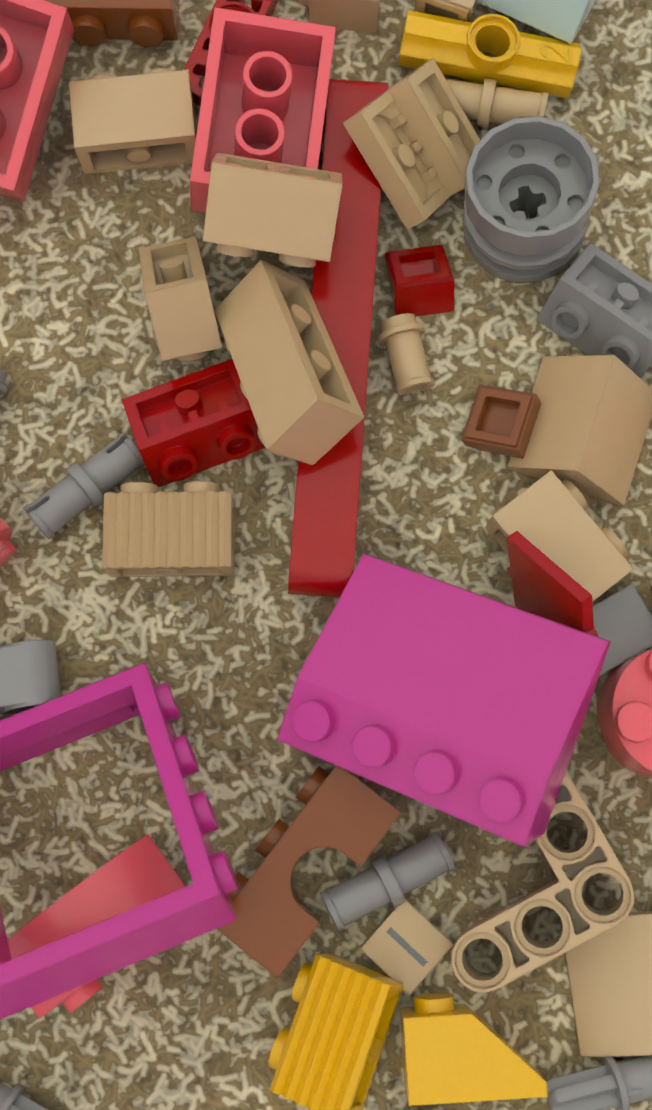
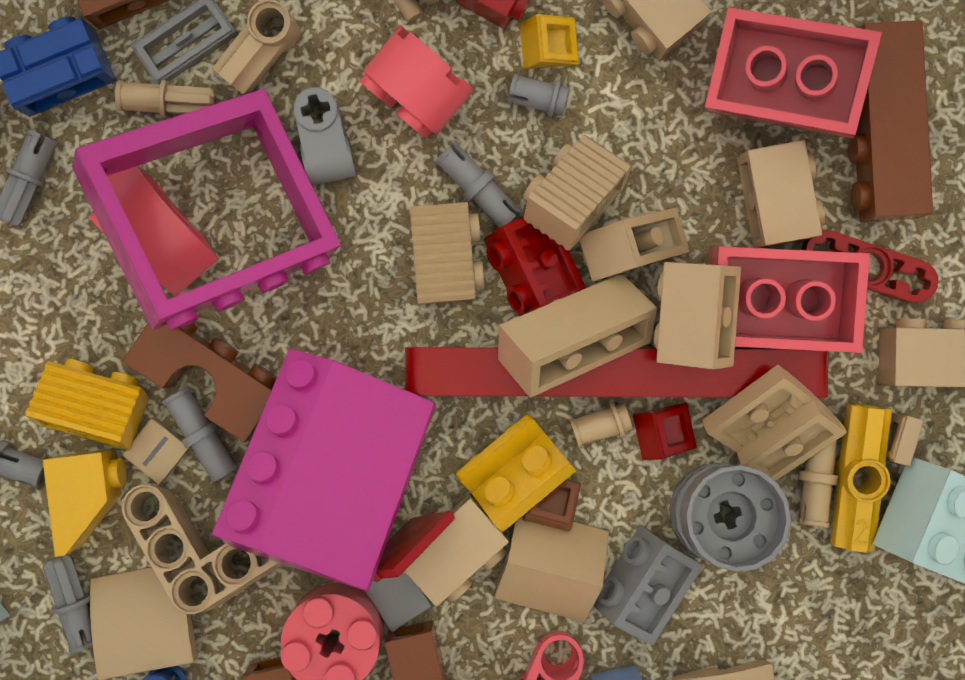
camera: 90 degrees right, 10 degrees up
none -> yellow bracket [456,414,576,533]
none -> tan brick [523,135,632,250]

